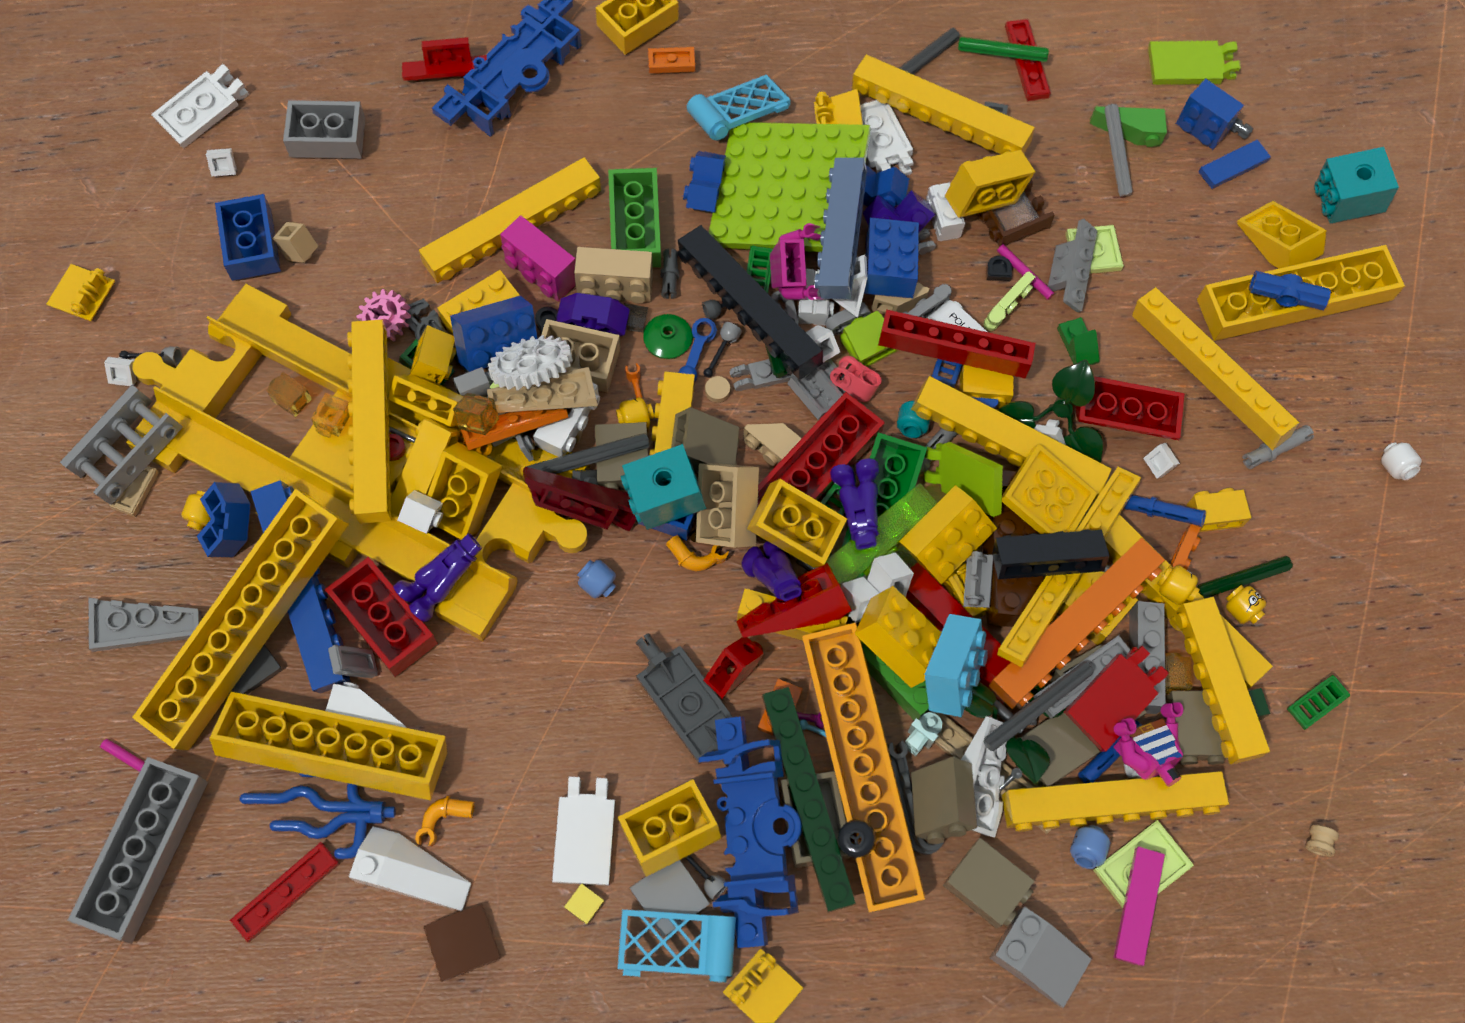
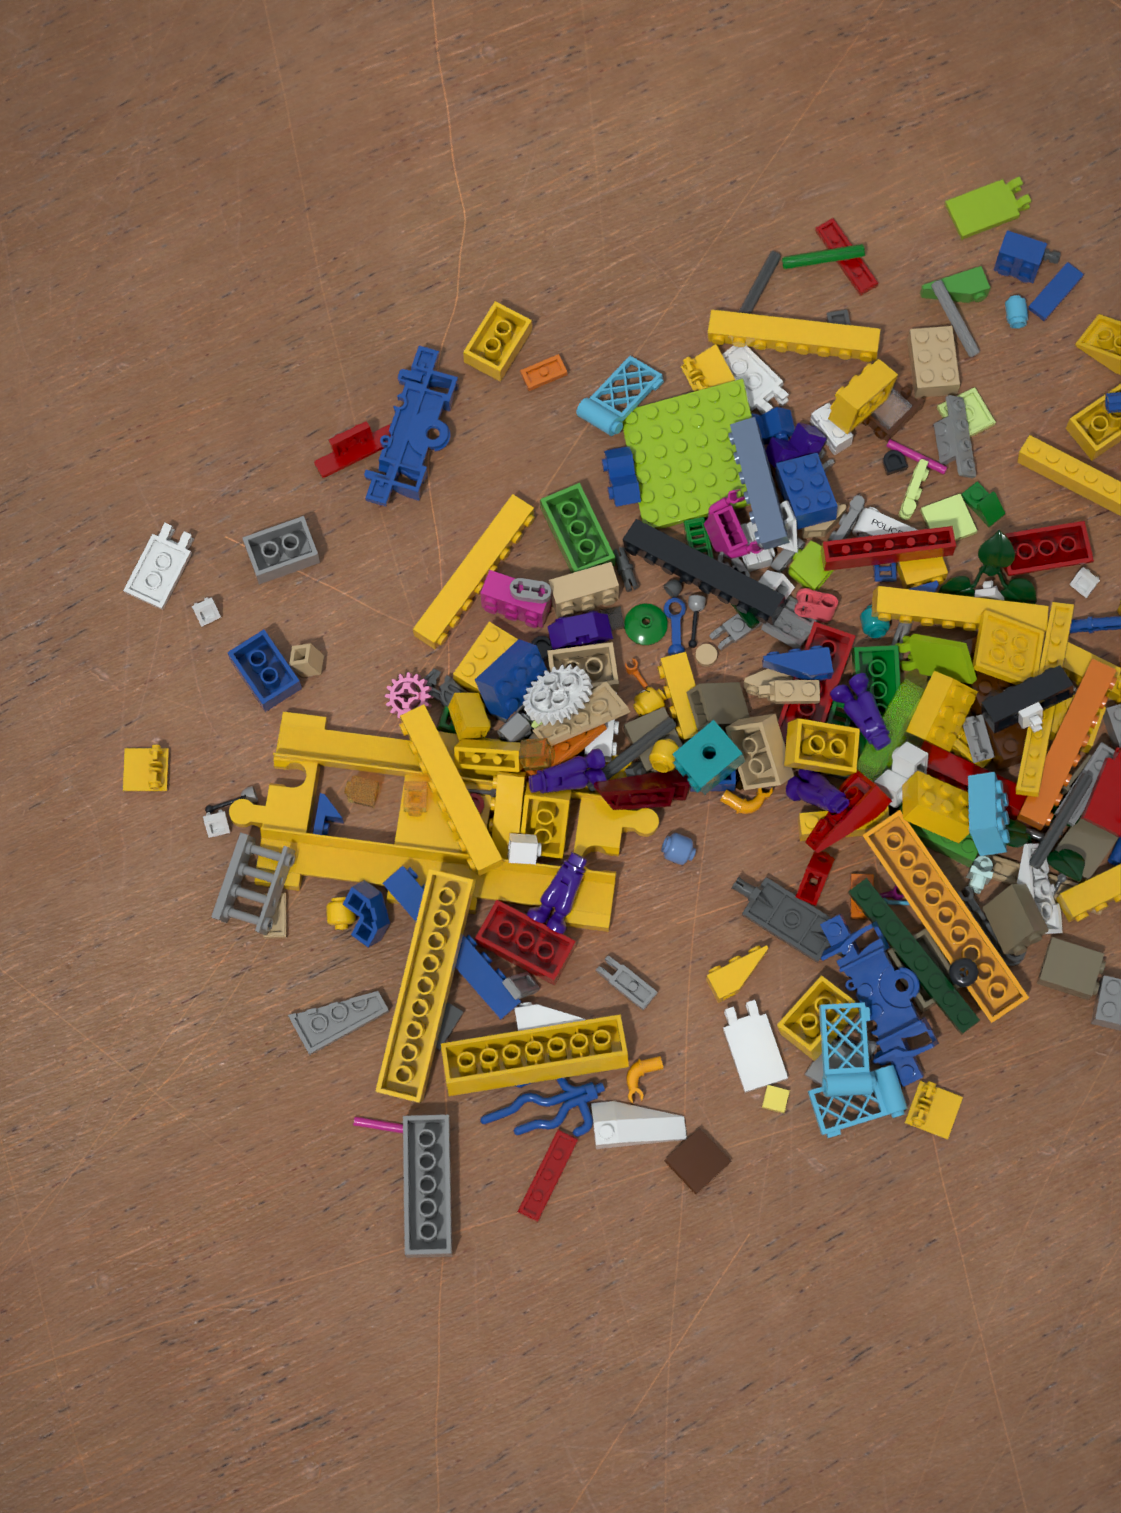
camera: 15 degrees left, 5 degrees up
none -> blue slope [313,793,344,836]
none -> light grey beam [510,578,551,604]
none -> dark purple piece [529,748,606,793]
none -> light grey hinge [596,956,658,1011]
none -> yellow head [649,739,679,773]
none -> yellow slope [706,945,768,1003]
none -> tan hinge [758,680,820,704]
none -> blue slope [762,646,833,680]
none -> medium azure piece [819,1003,876,1097]
none -> tan brick [907,326,960,398]
none -> yellowish green tile [920,494,977,541]
none -> medium azure brick [1005,295,1028,329]
none -> white tile [1018,702,1043,733]

